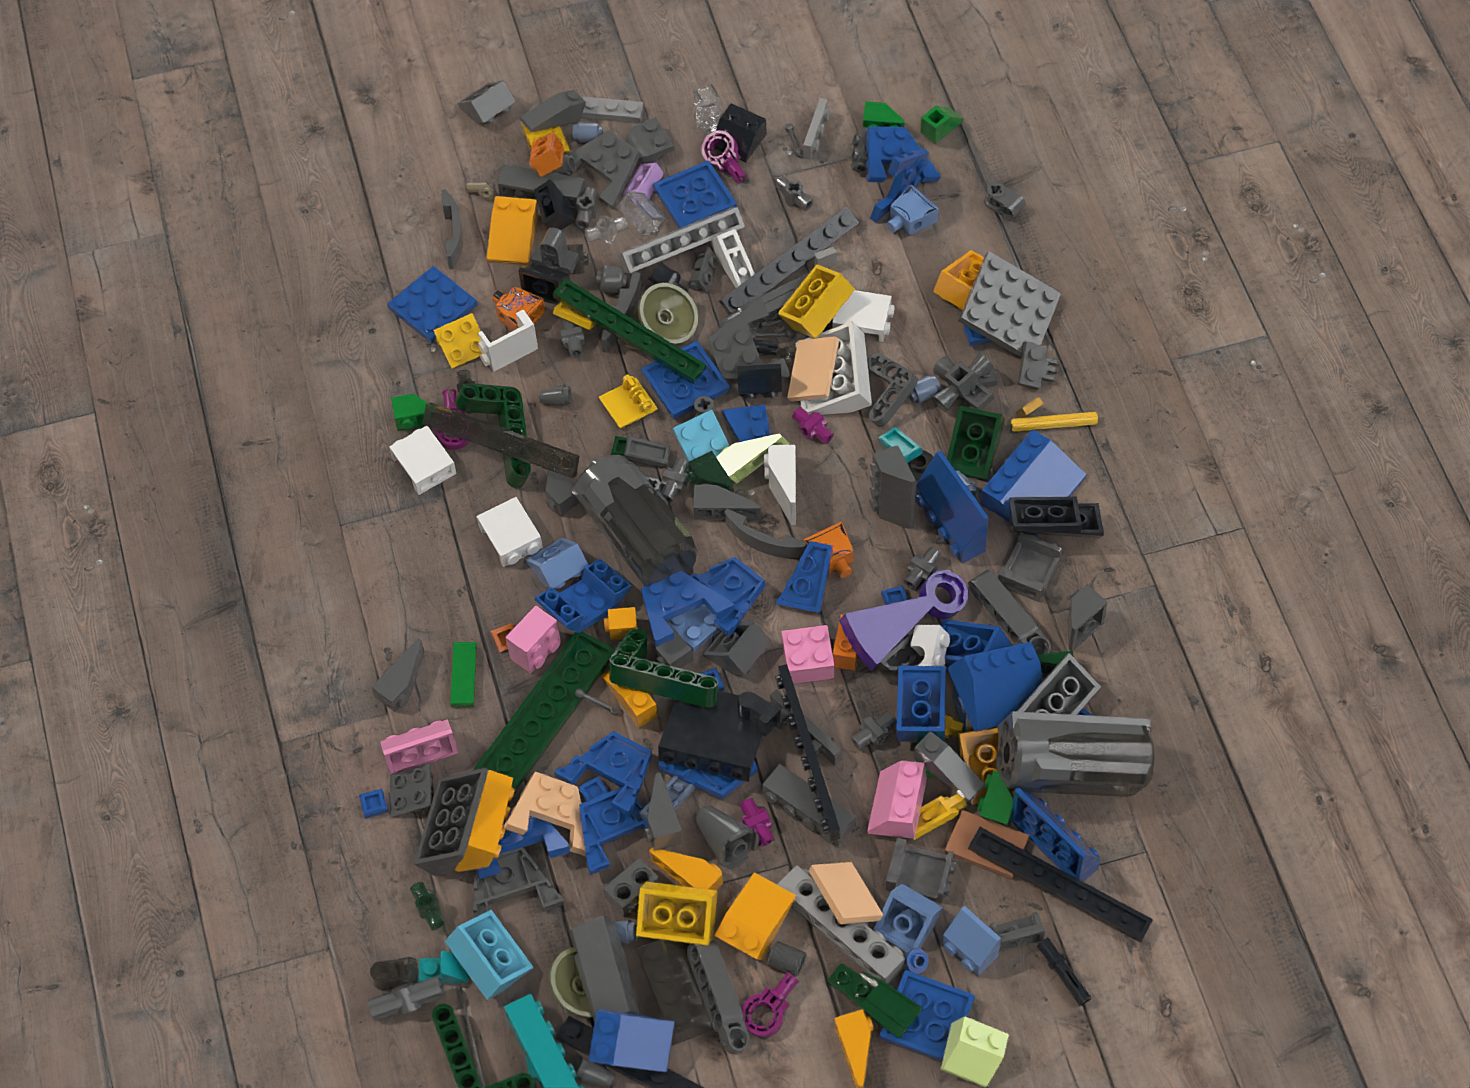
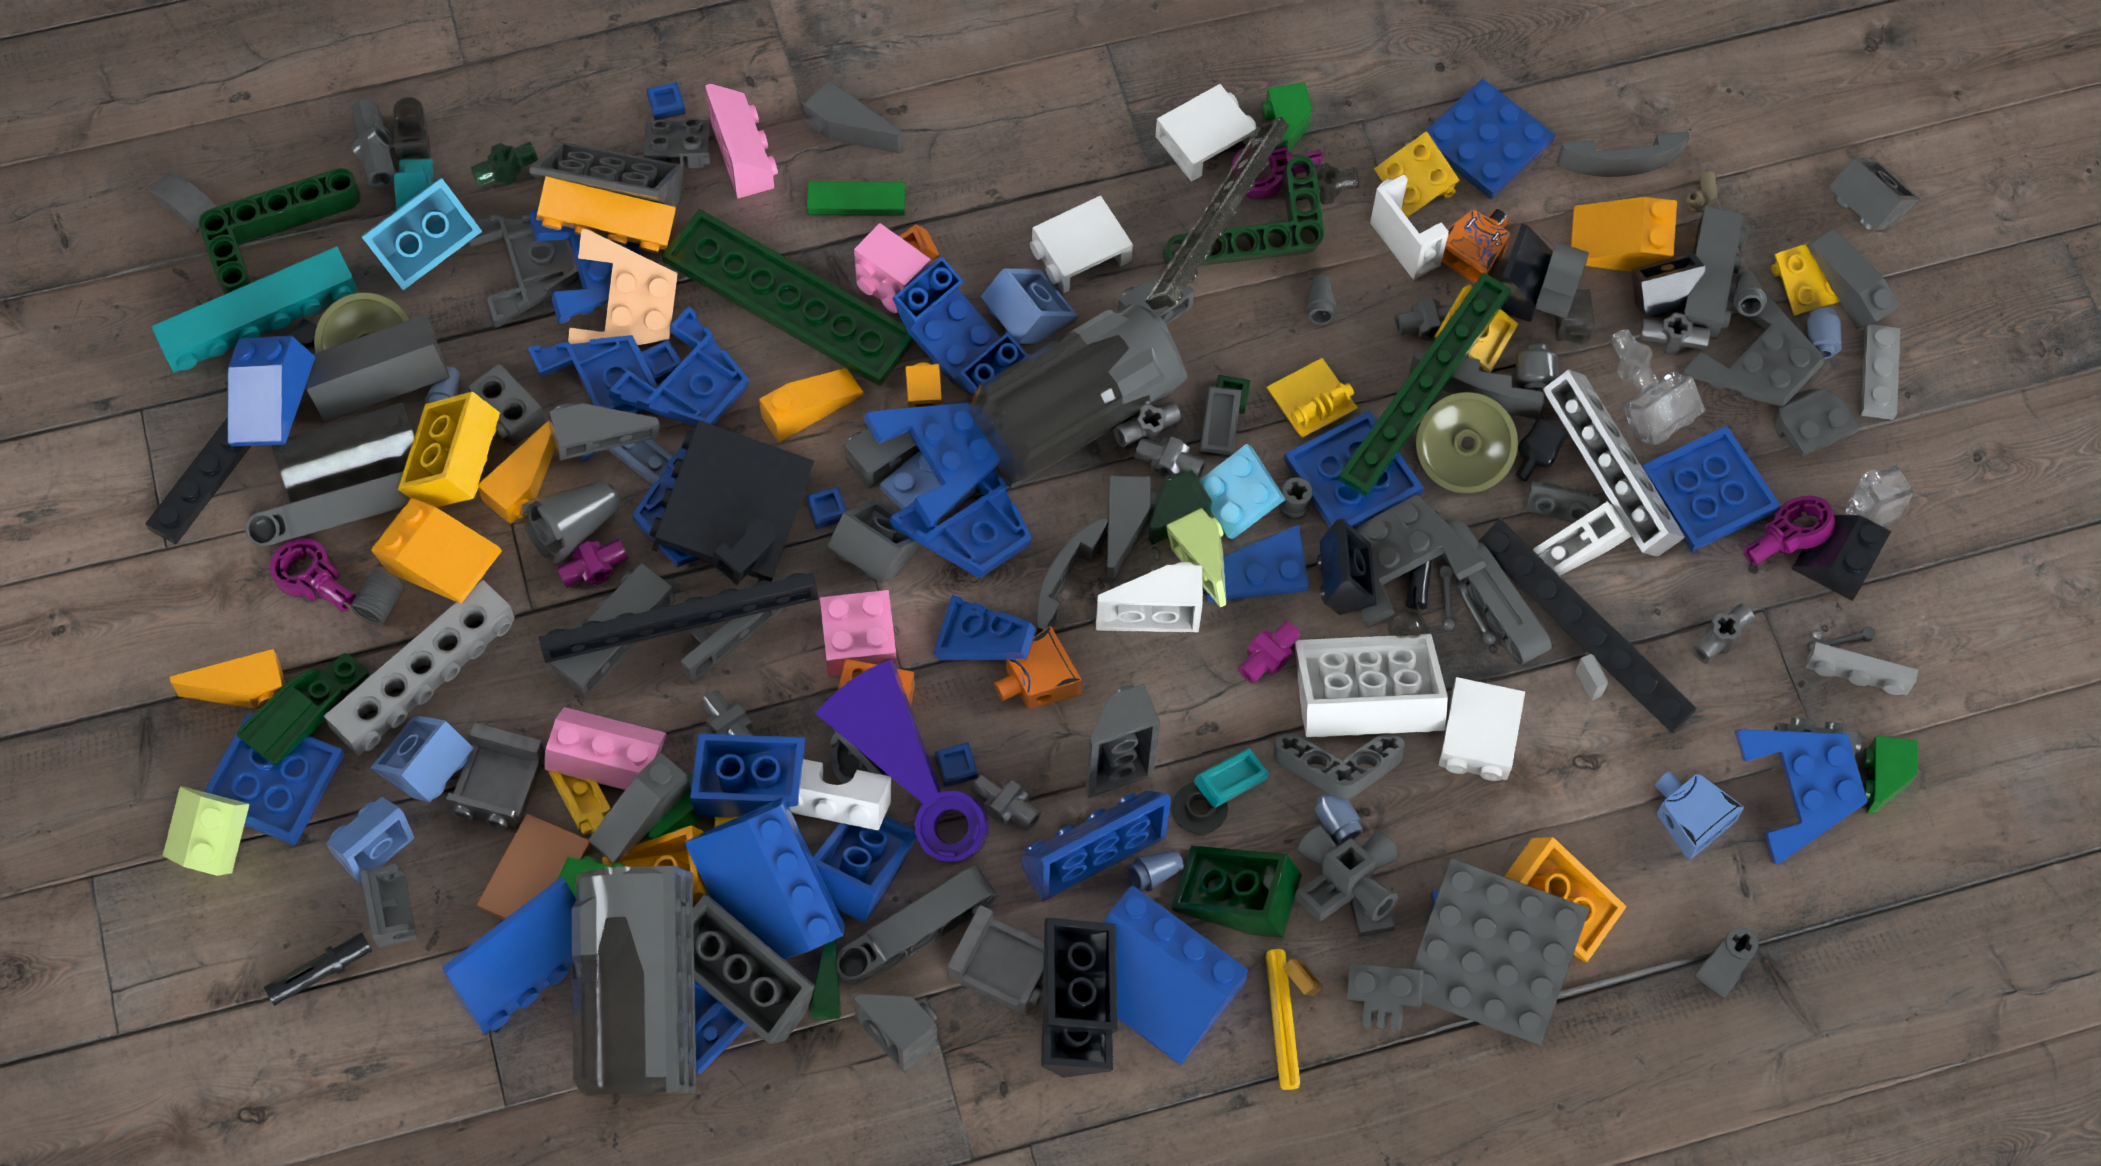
camera: 85 degrees right, 5 degrees up
orange brick [529,131,564,177] -> none
dark grey hinge [575,689,620,715] -> none
dark green beam [609,629,718,707] -> none
lavender slope [624,163,664,203] -> none
yellow brick [777,264,855,339] -> none
light nougat tile [787,336,839,401] -> none
light nougat tile [809,862,883,924] -> none
blue wing [870,148,929,223] -> none
blue plate [905,948,928,973] -> none
green slope [920,106,964,144] -> none
black plate [968,827,1153,942] -> none

